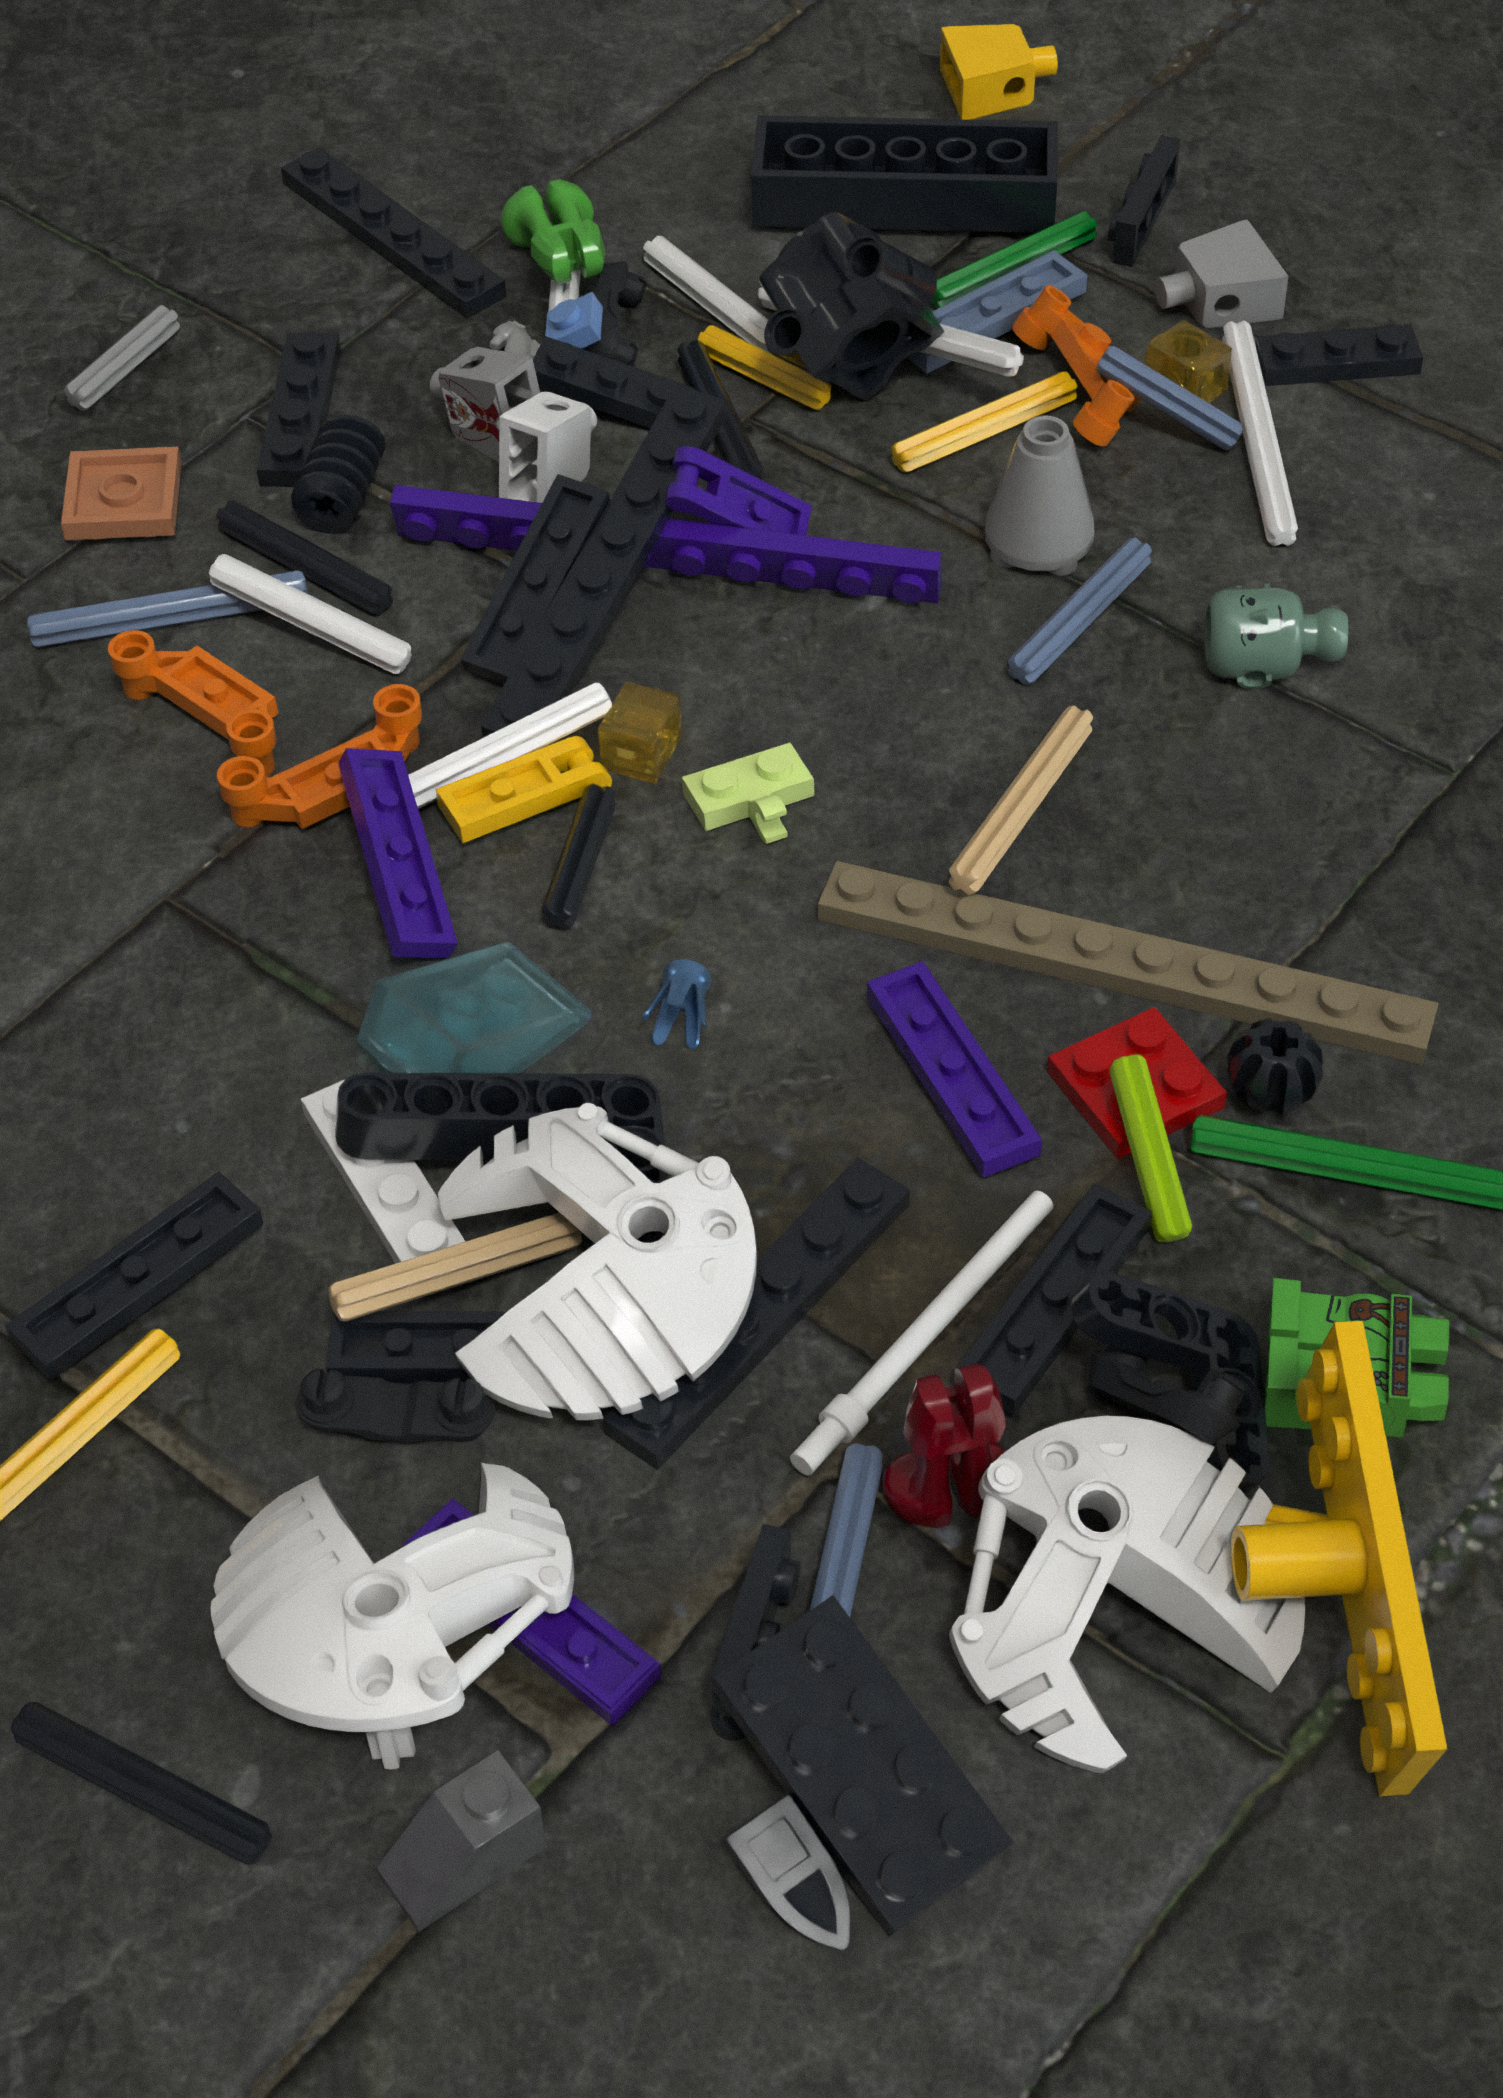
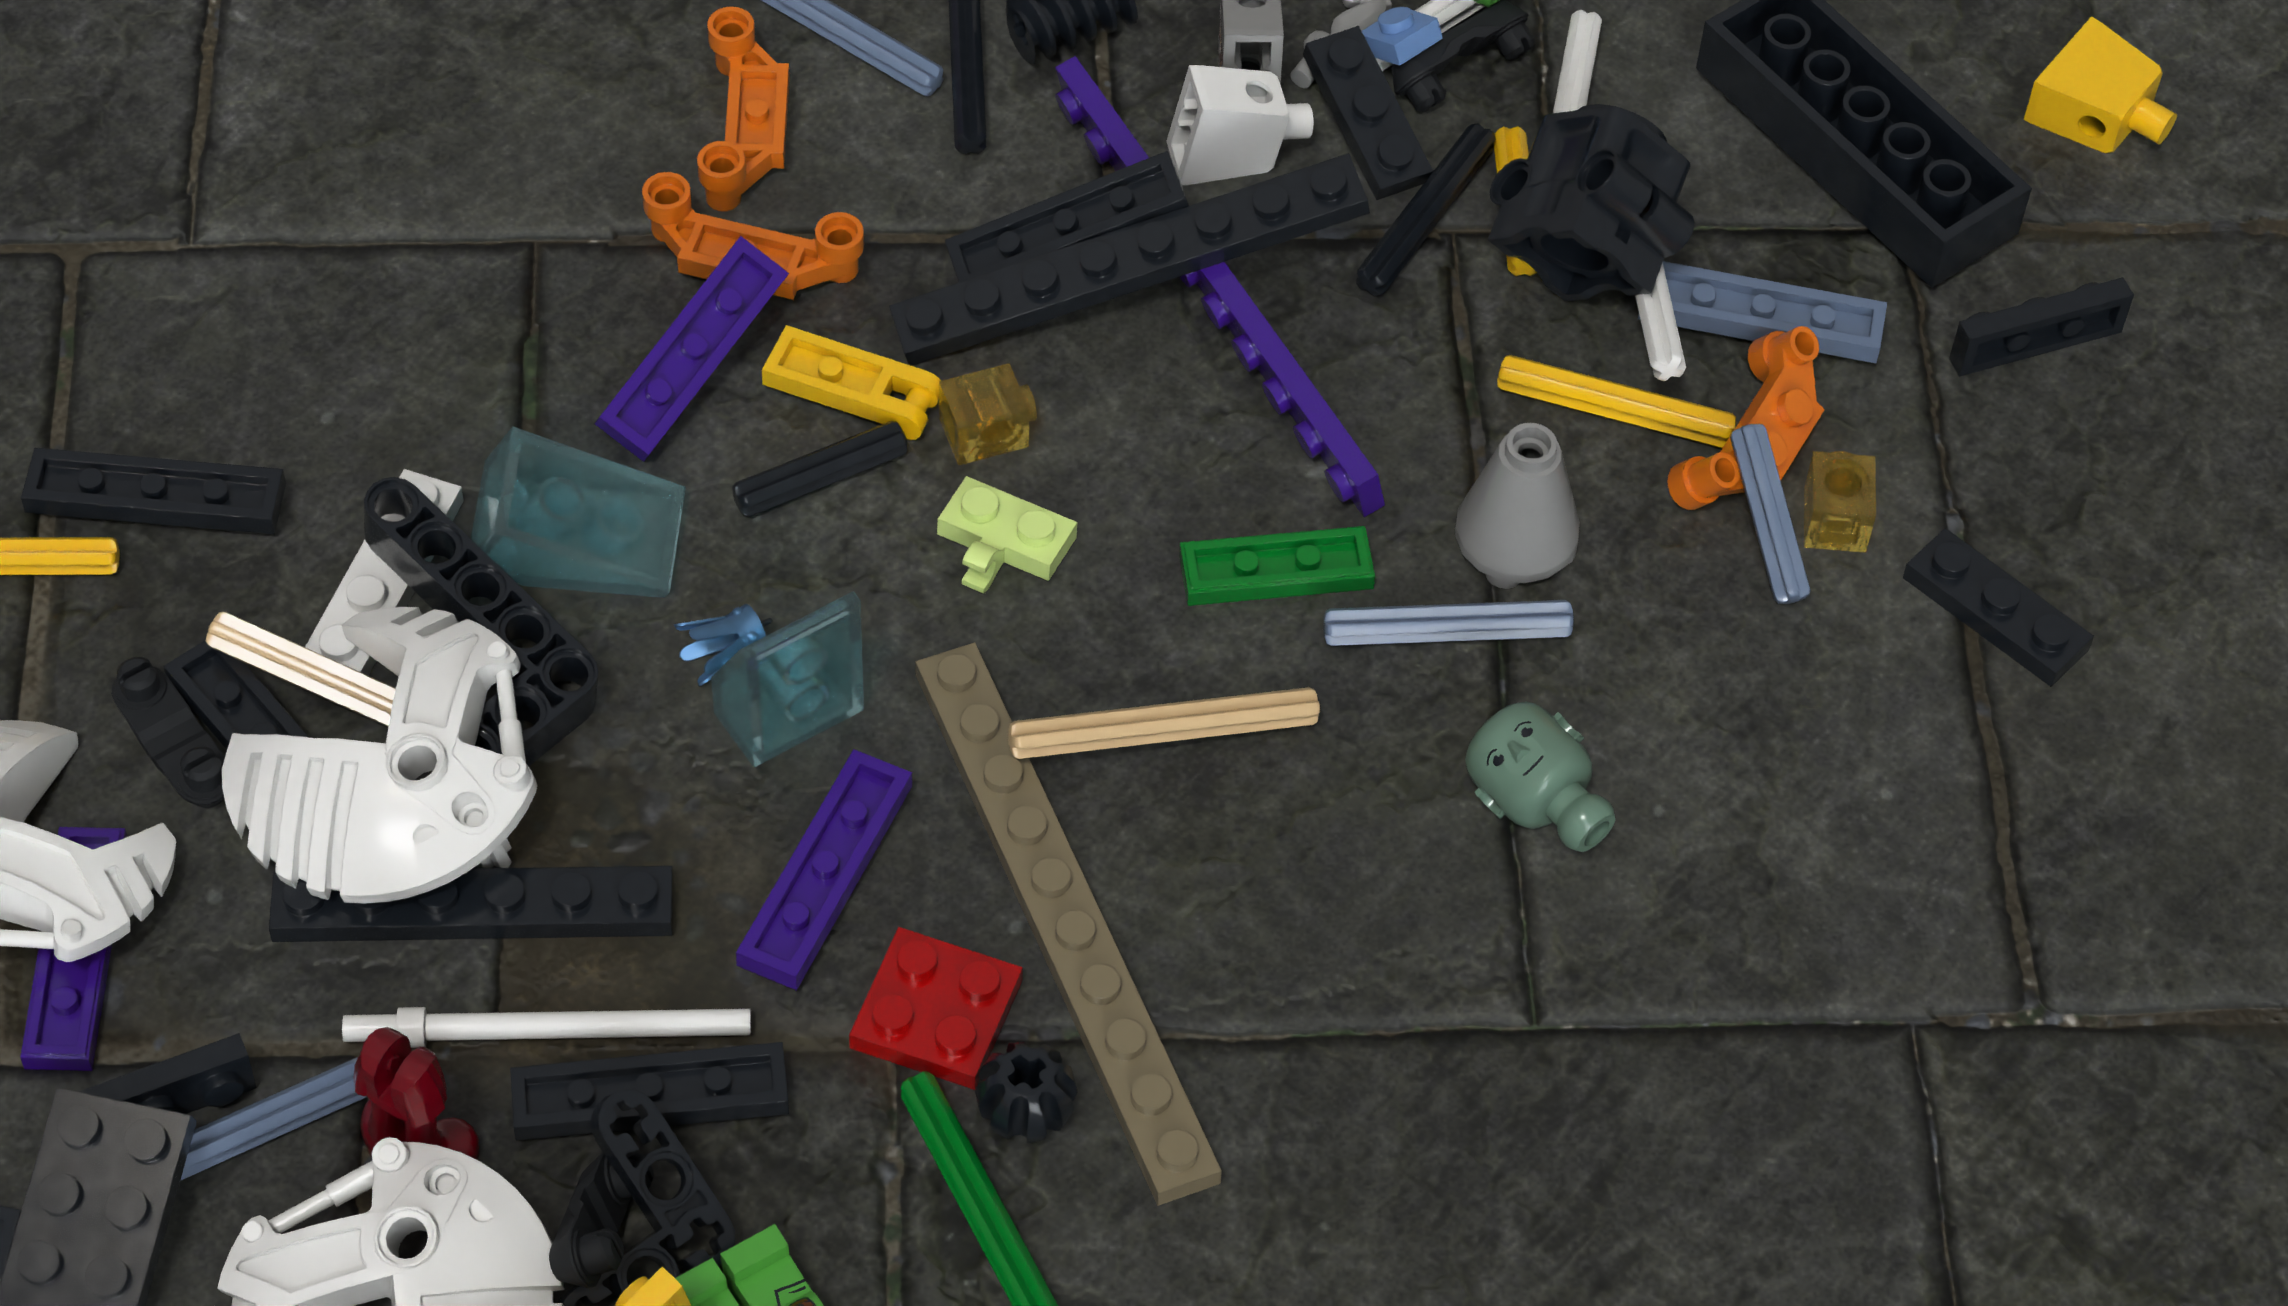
camera: 45 degrees right, 5 degrees up
white axle [209,554,412,674] -> none
white axle [408,683,613,809] -> none
dark purple plate [665,446,812,535] -> none
green axle [930,211,1097,309] -> none
lime axle [1109,1054,1192,1243] -> none
light grey torso [1155,219,1289,328] -> none
white axle [1222,320,1298,547] -> none
none -> clear light blue slope [711,591,864,767]
none -> green tile [1179,526,1375,606]

